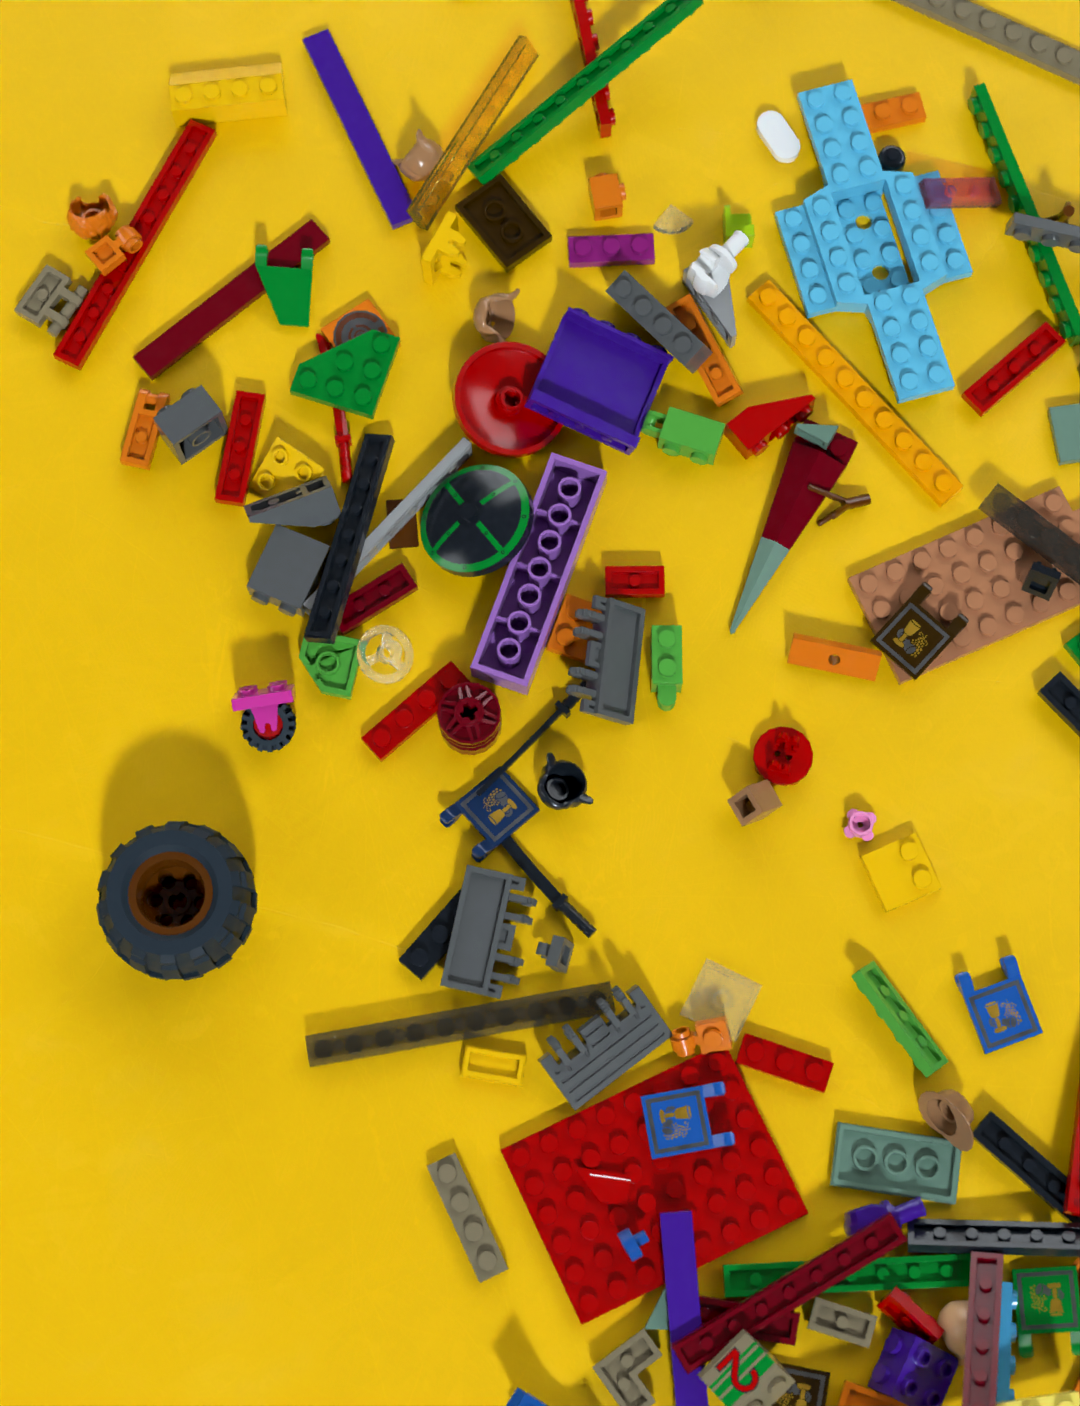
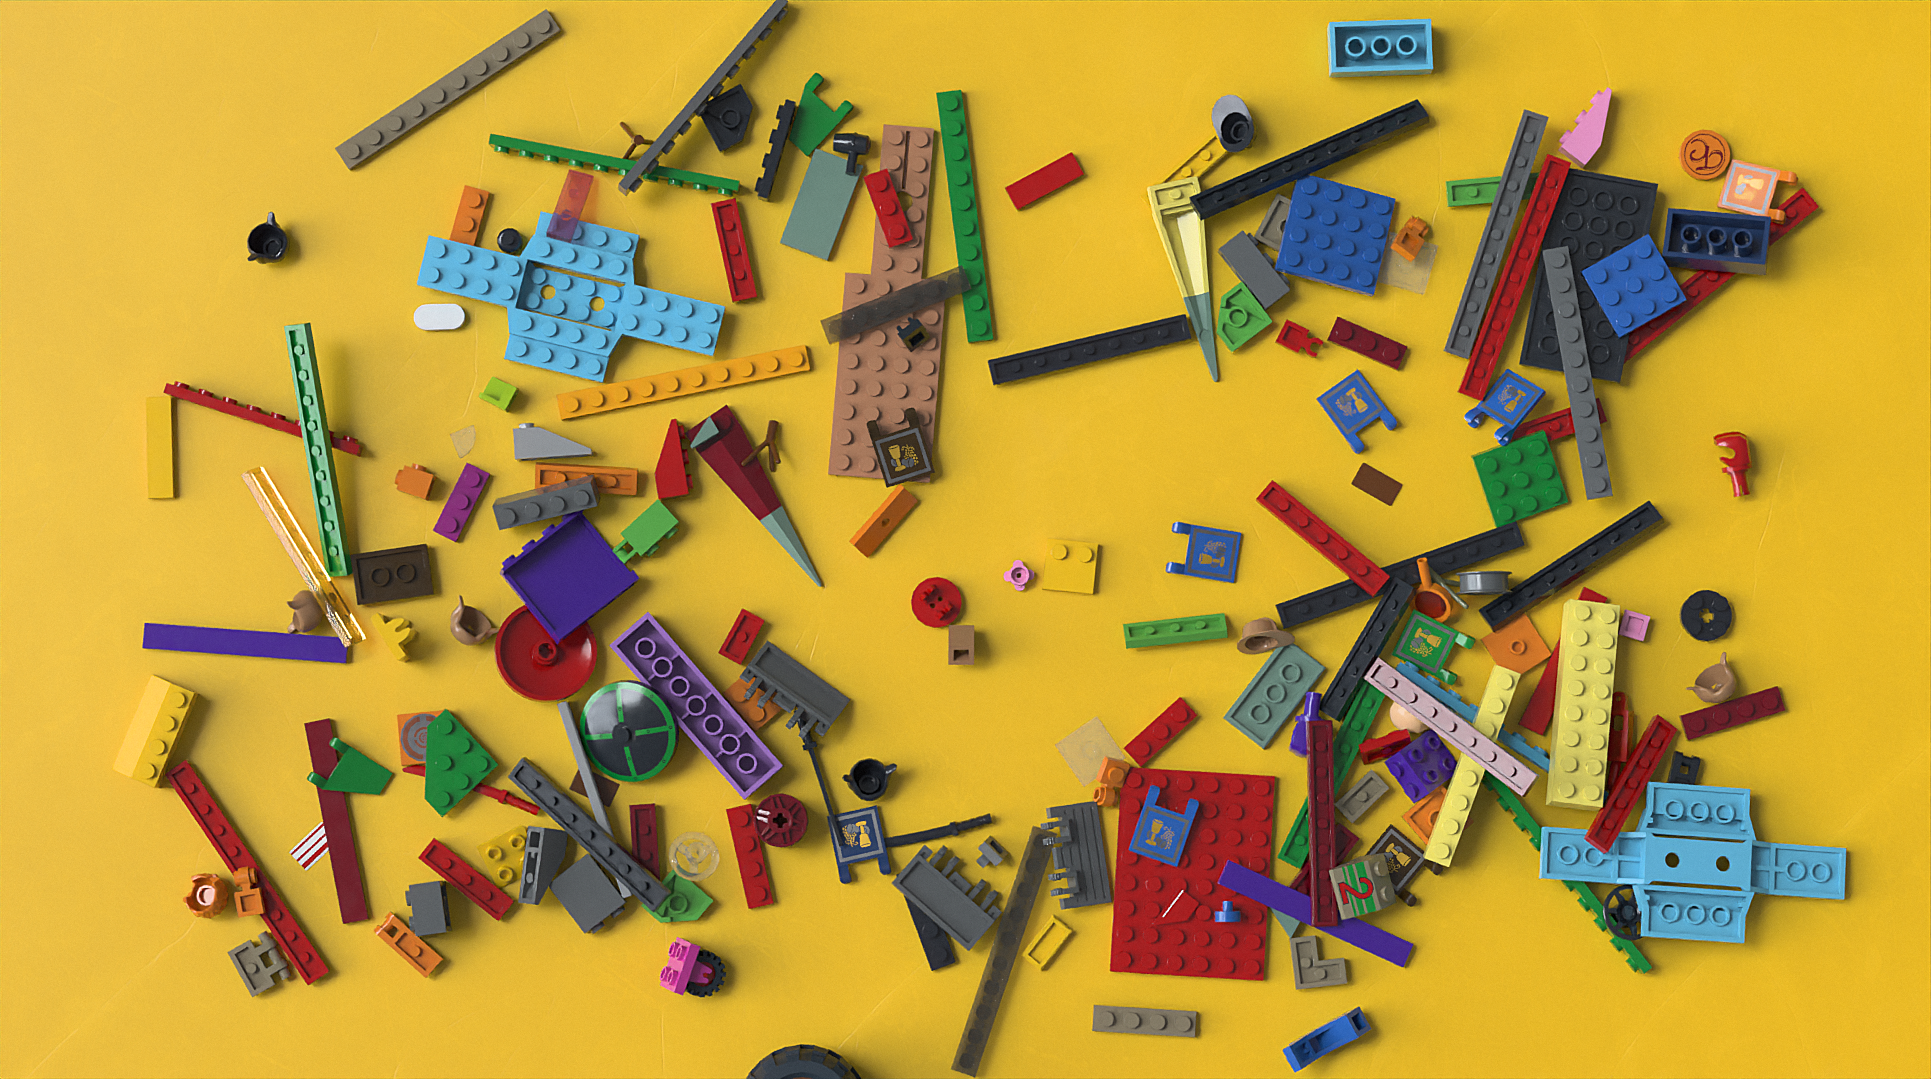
camera: 60 degrees left, 10 degrees up
bright green brick [650,625,683,711] -> none
white piece [687,230,749,298] -> none
none -> sticker [290,822,328,870]

